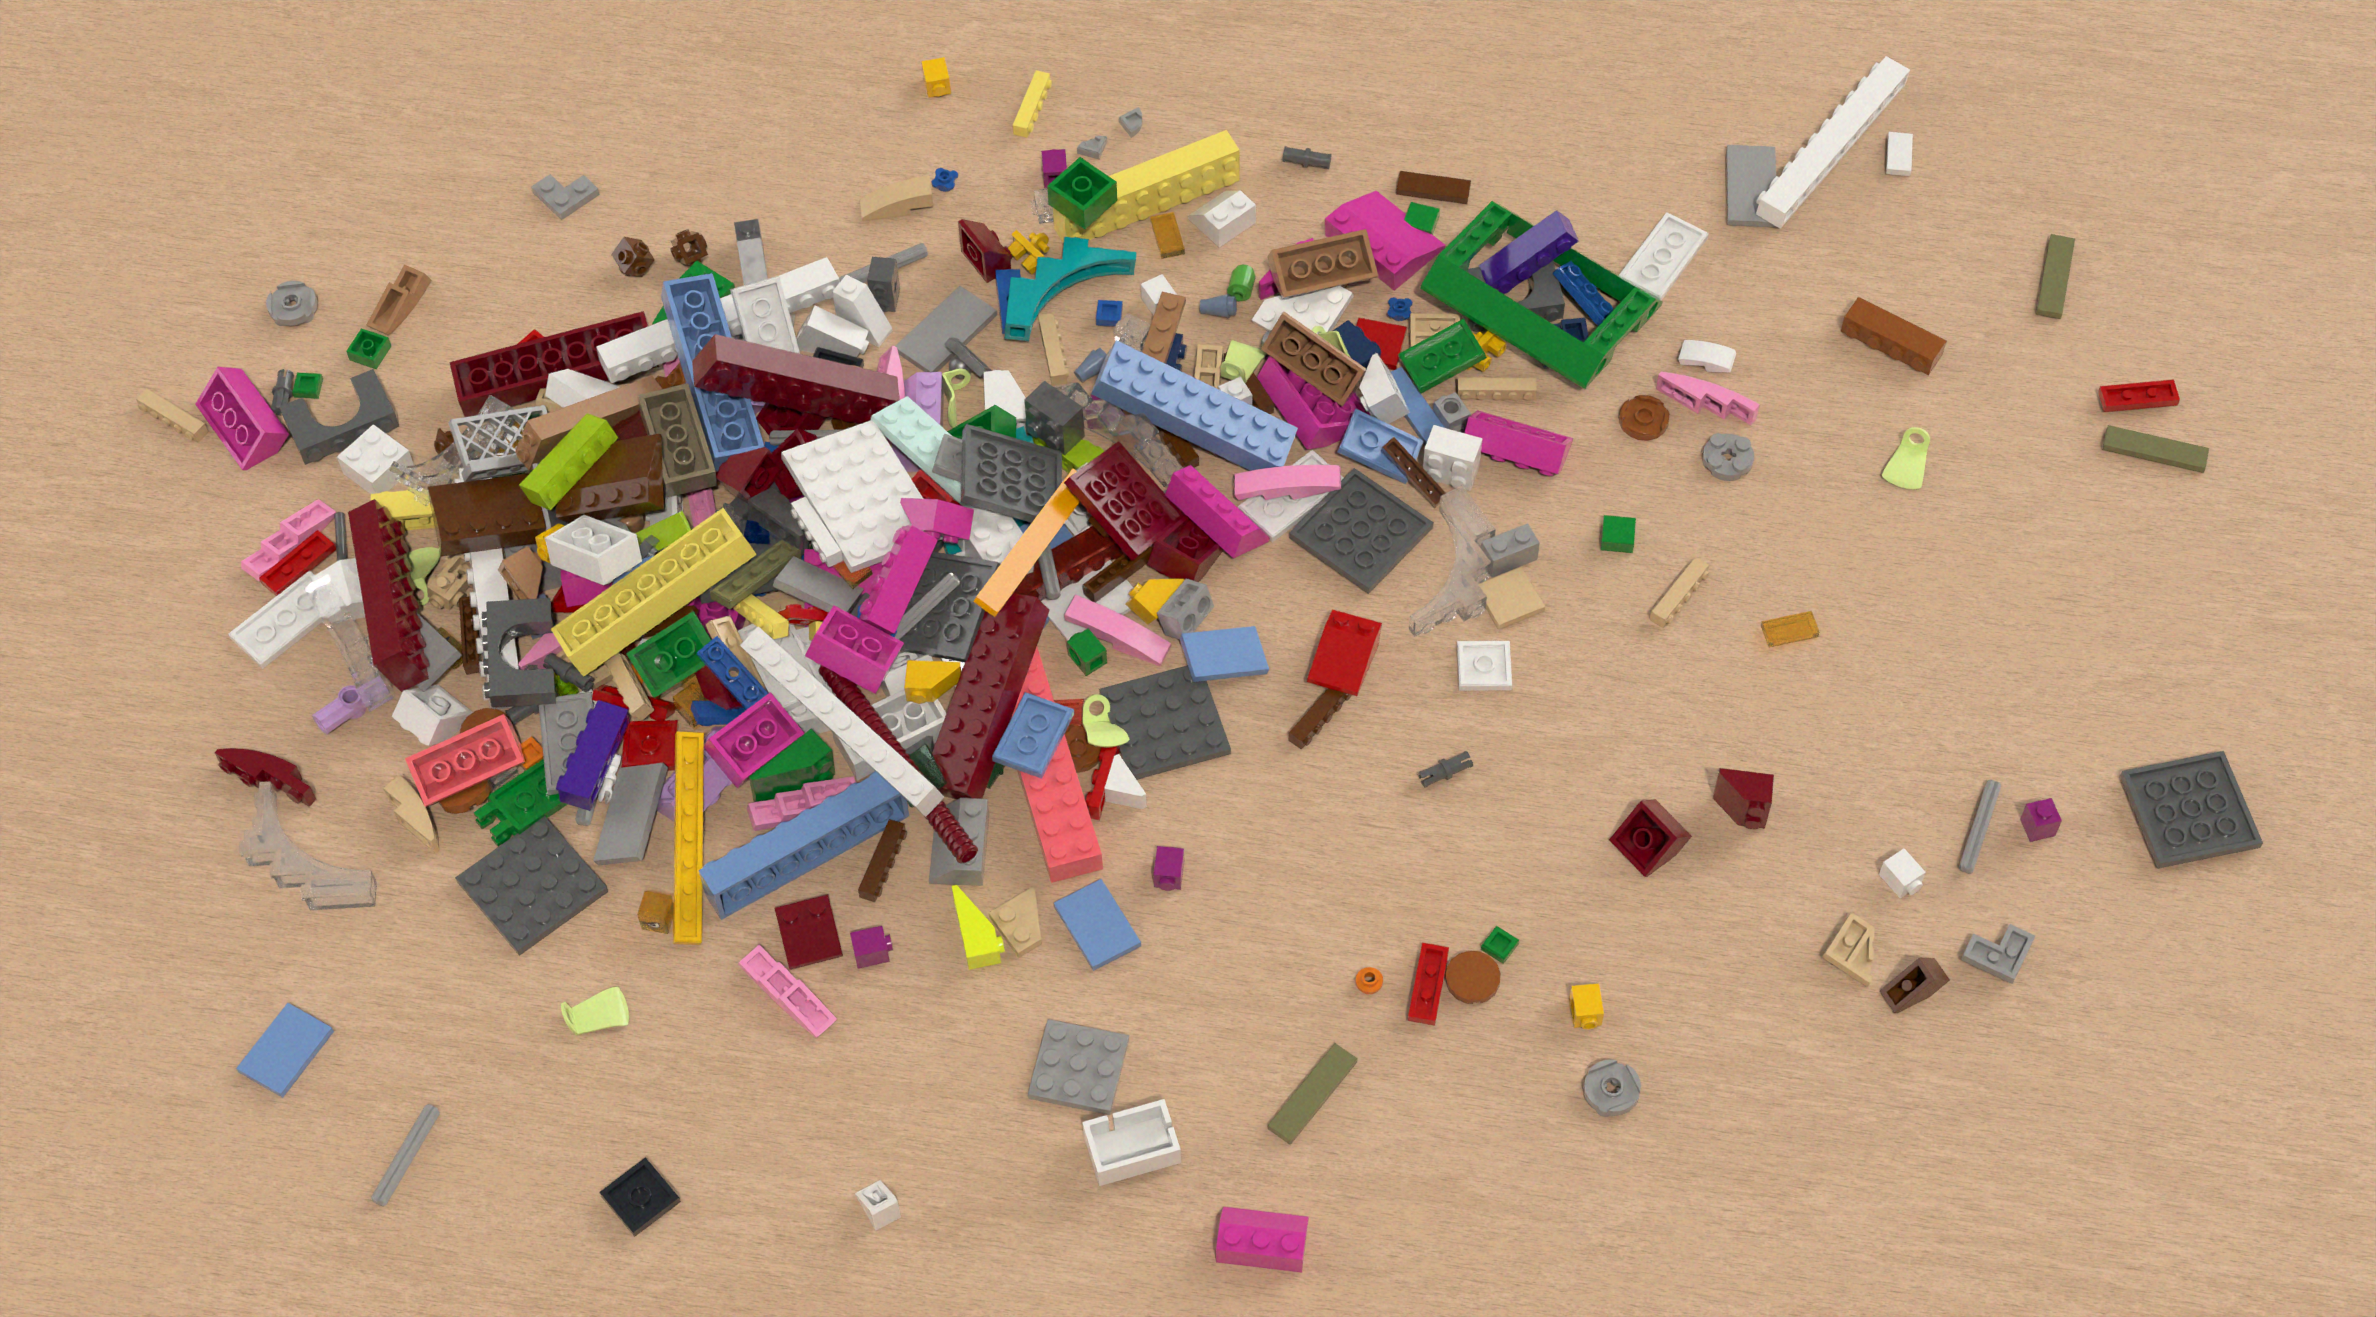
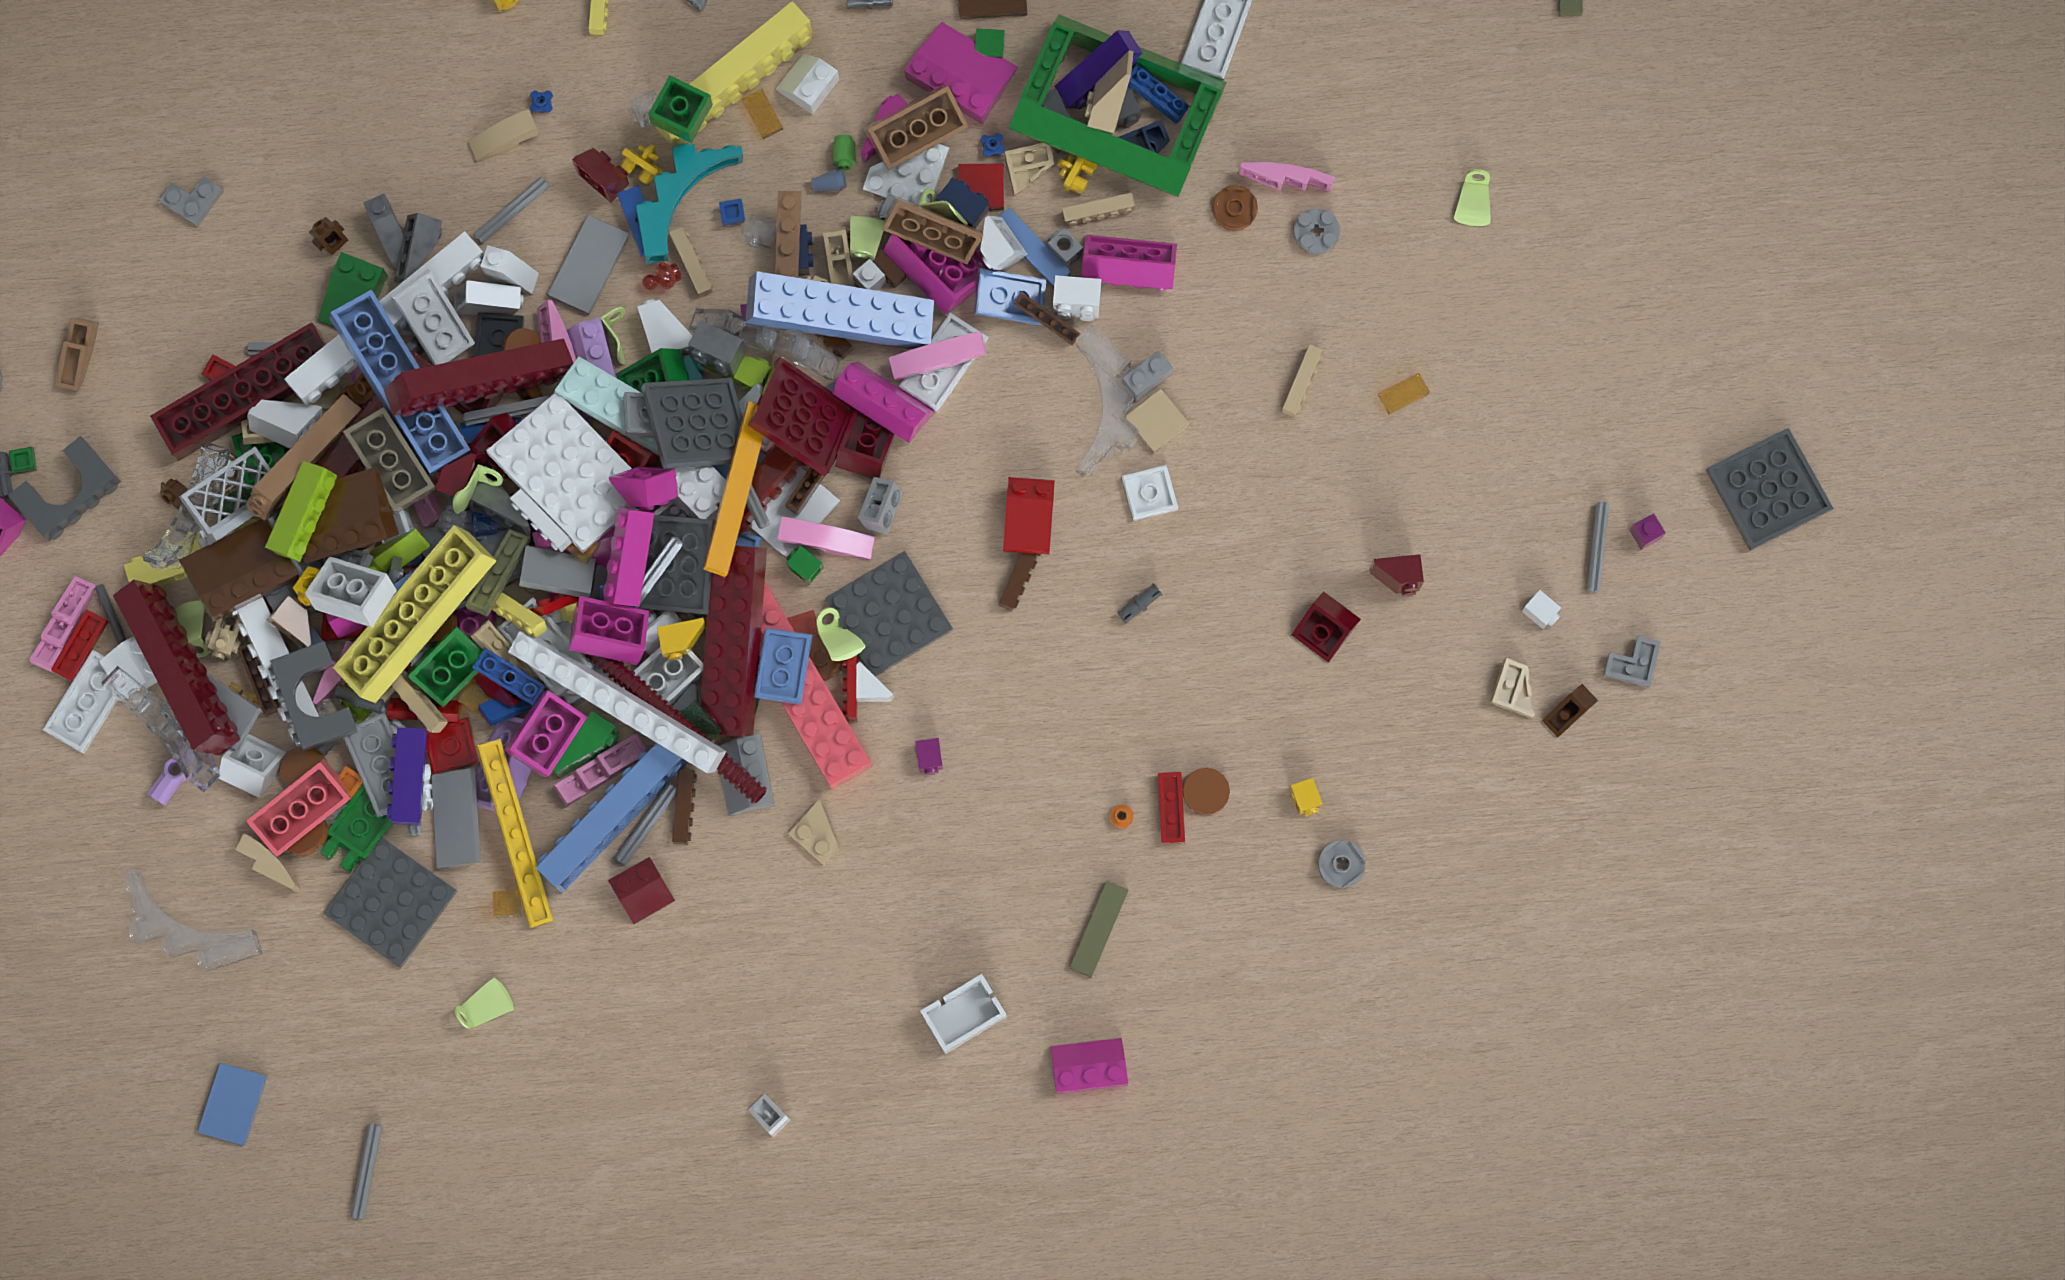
camera: 15 degrees left, 20 degrees up
dark red slope [215,748,316,807] -> none
white brick [337,425,415,494] -> none
green piece [346,328,392,370] -> none
black plate [599,1157,681,1237] -> none
reddish brown brick [611,237,655,277] -> none
bright pink slope [738,944,837,1039] -> none
magenta brick [850,926,893,969] -> none
dark grey brick [867,256,900,312] -> none
flat silver tile [944,337,991,379] -> none
neon yellow slope [952,885,1005,970] -> none
light grey plate [1028,1019,1129,1115] -> none
magenta brick [1041,149,1067,188] -> none
medium blue tile [1054,879,1141,971] -> none
sand blue cone [1074,348,1107,383] -> none
light grey tile [1077,136,1107,159] -> none
yellow slope [1125,579,1184,625] -> none
white brick [1141,274,1177,316] -> none
medium blue tile [1180,626,1269,682] -> none
dark grey plate [1289,468,1434,594] -> none
green tile [1398,318,1487,394] -> none
green tile [1481,926,1519,964] -> none
green piece [1601,515,1636,553] -> none
white slope [1678,340,1736,372] -> none
dark orange brick [1841,297,1947,375] -> none
red plate [2098,379,2180,412] -> none
olive tile [2102,425,2209,473] -> none
none -> flat silver slope [394,213,442,282]
none -> yellowish green piece [452,465,503,514]
none -> light grey axle [615,783,677,865]
none -> clear red animal [642,262,681,290]
none -> tan slope [1084,50,1134,133]

